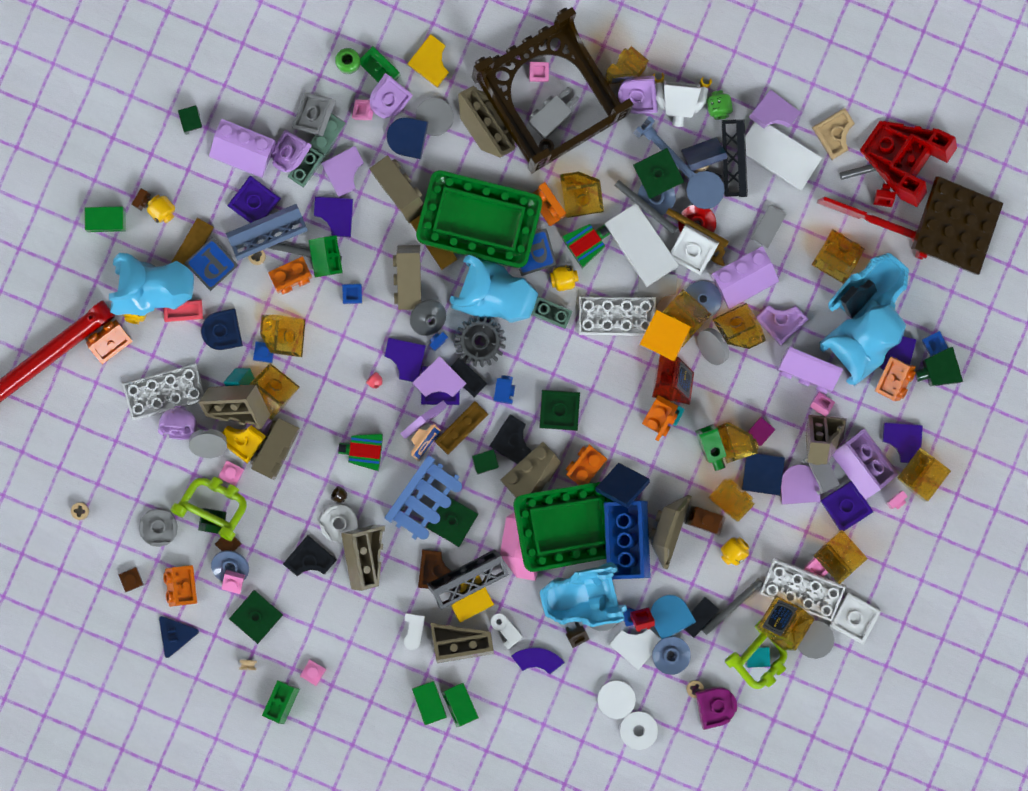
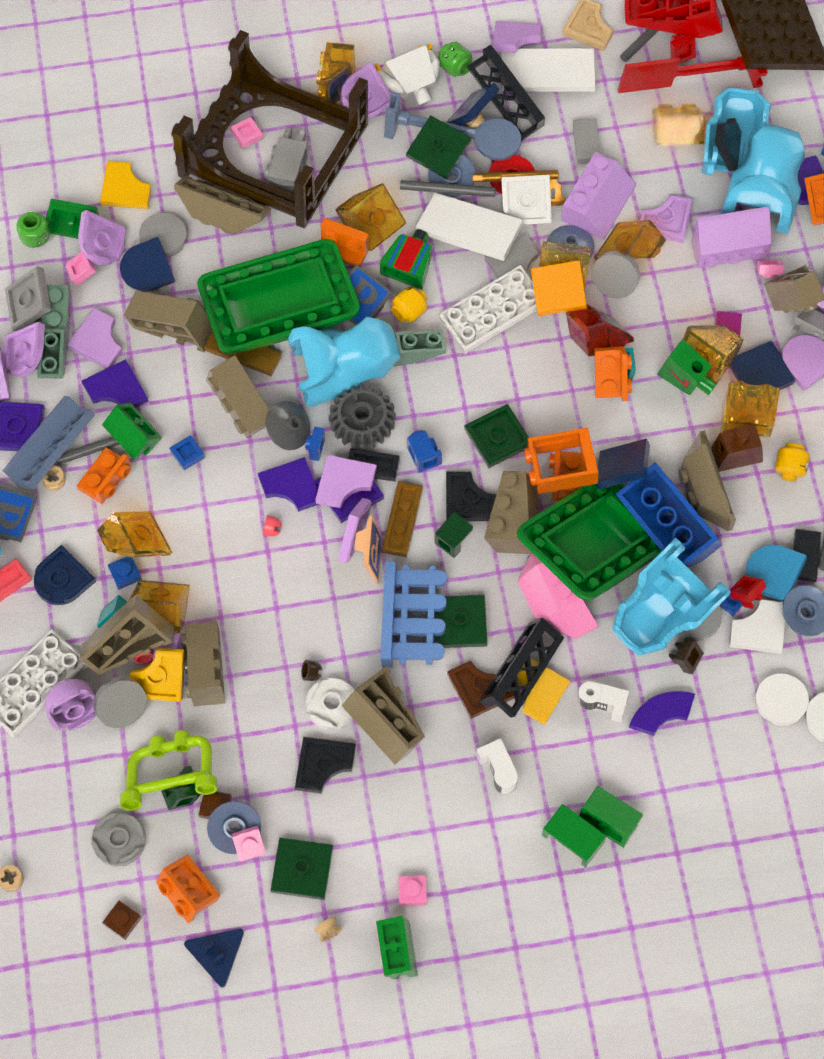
camera: 30 degrees left, 20 degrees down
bright pink plate [218,461,244,486] -> none
torso [338,434,383,471] -> none
dark tan wedge [430,623,494,664] -> none
none -> orange window [524,427,598,494]

